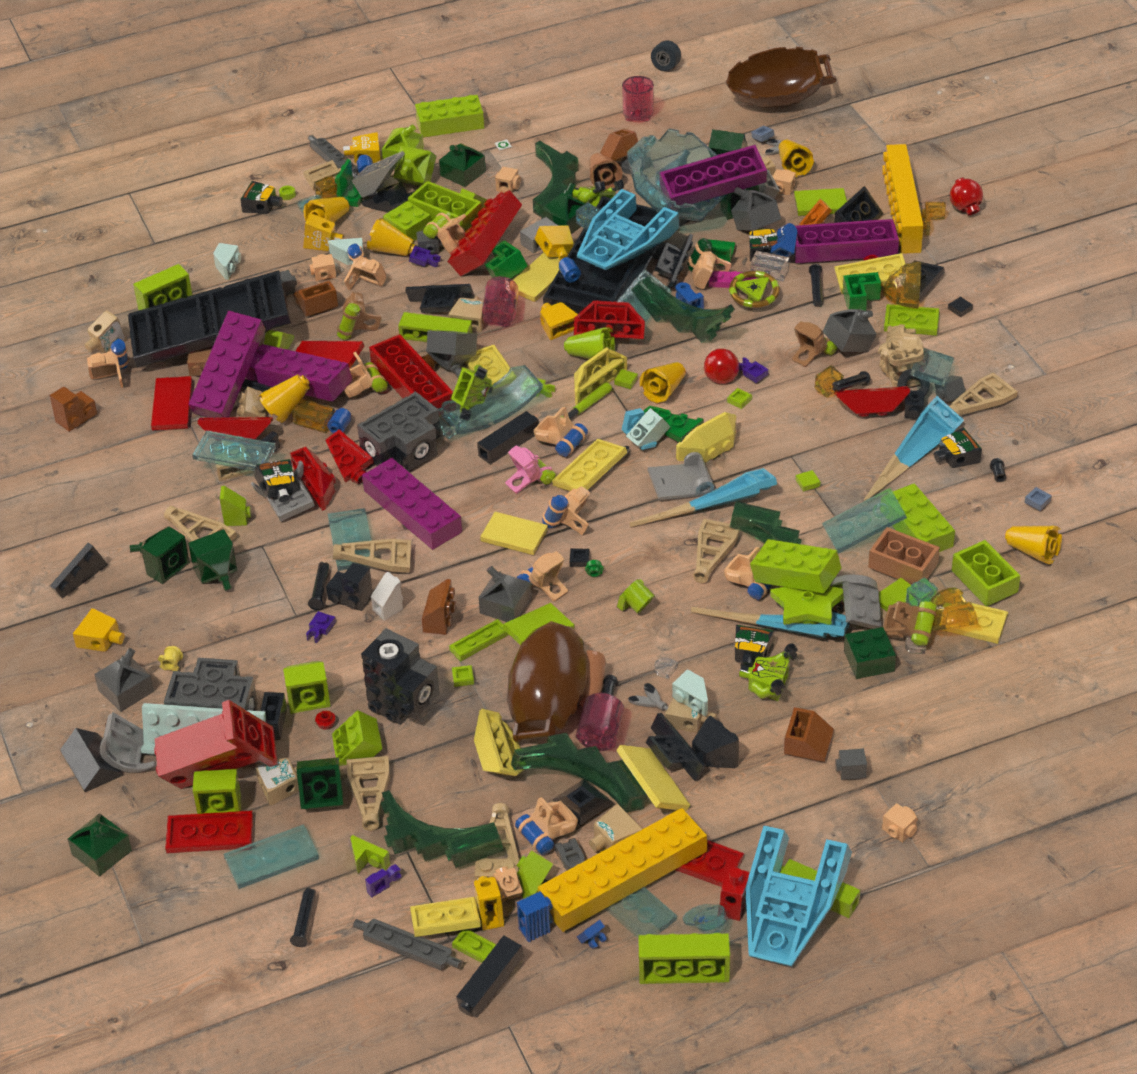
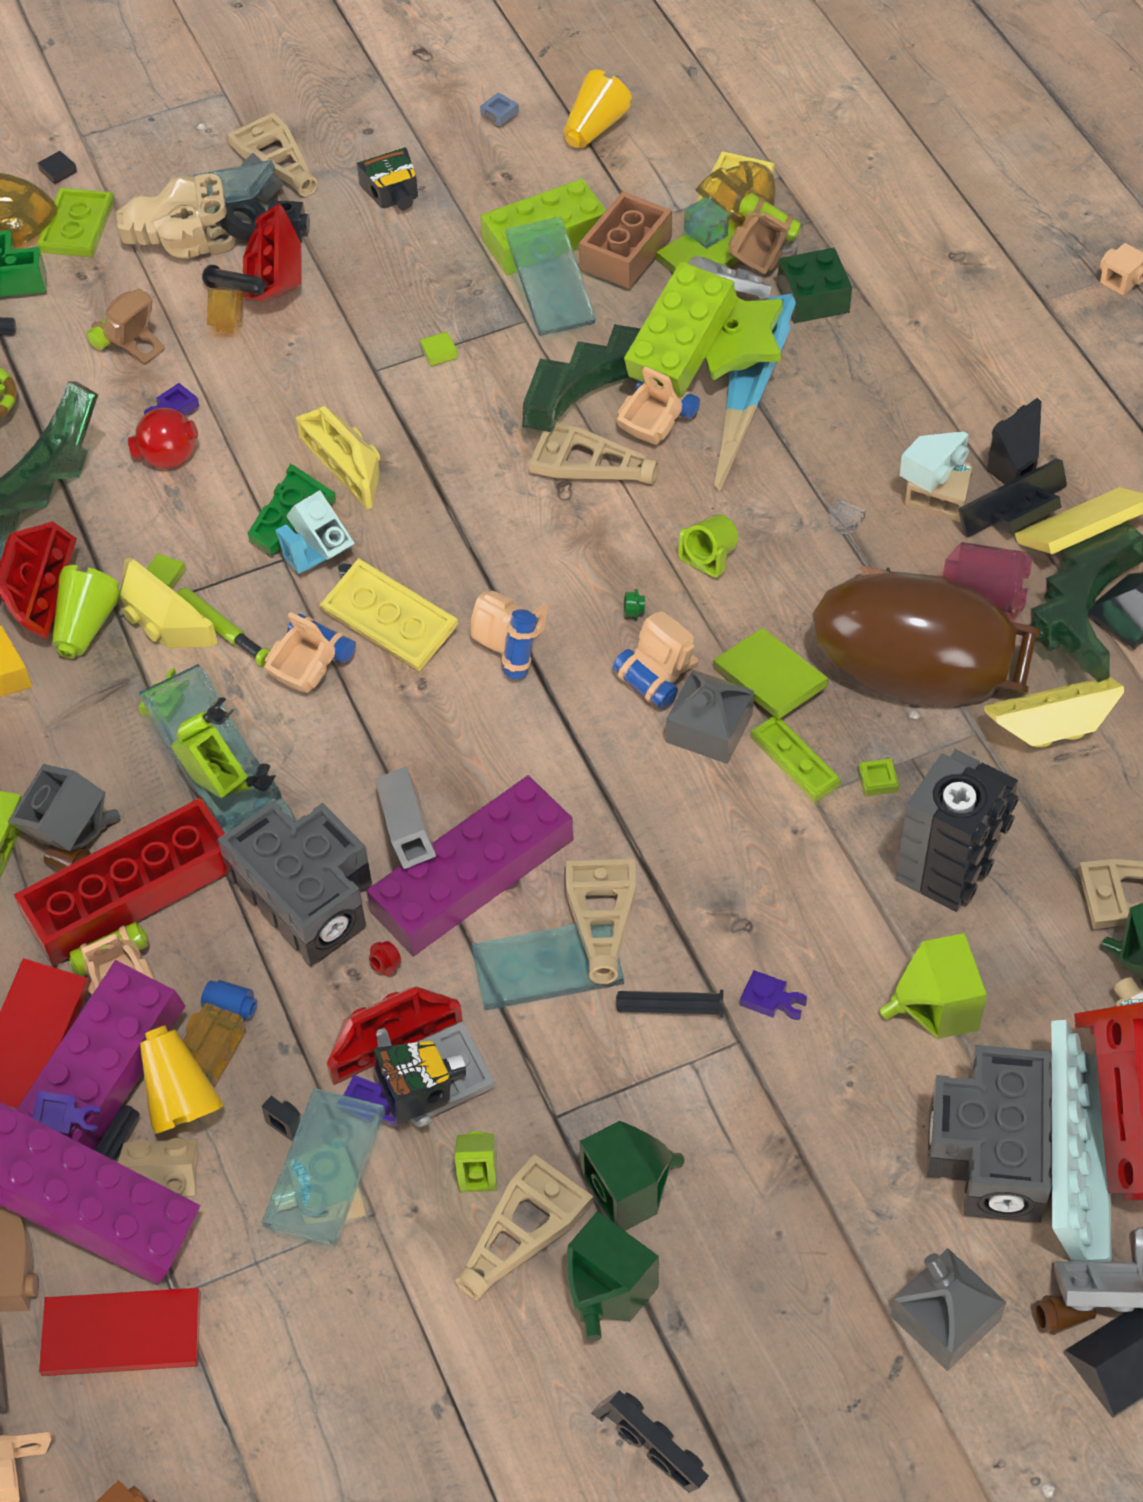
camera: 90 degrees left, 10 degrees up
yellow torso [73,608,125,652] -> none
light yellow brick [158,646,183,671] -> none
red wedge [197,417,273,445] -> none
black brick [260,692,287,740] -> none
red plate [315,710,336,730] -> none
red wing [325,430,374,483] -> none
black brick [326,563,373,611] -> none
lime slope [332,710,382,766] -> none
white slope [371,572,403,621] -> none
dark orange slope [422,579,456,635] -> none
light yellow tile [465,345,516,388] -> none
black brick [477,411,539,465] -> none
light yellow tile [480,512,548,555] -> none
bright pink piece [505,446,556,494] -> none
black tile [569,548,590,567] -> none
light grey piece [628,683,668,711] -> none
medium azure plate [630,468,777,528] -> none
yellow cone [639,362,686,403] -> none
light grey door [647,452,714,500] -> none
lime tile [727,388,752,409] -> none
torso [735,625,774,667] -> none
lime torso [739,643,798,701] -> none
dark orange slope [784,707,834,762] -> none
dark grey piece [823,309,877,352] -> none
dark grey brick [835,748,867,780] -> none
medium azure plate [864,396,964,501] -> none
lime brick [951,540,1021,606] -> none
black pin [989,458,1007,482] -> none
none -> dark purple plate [32,1091,101,1136]
none -> light grey brick [375,766,436,869]

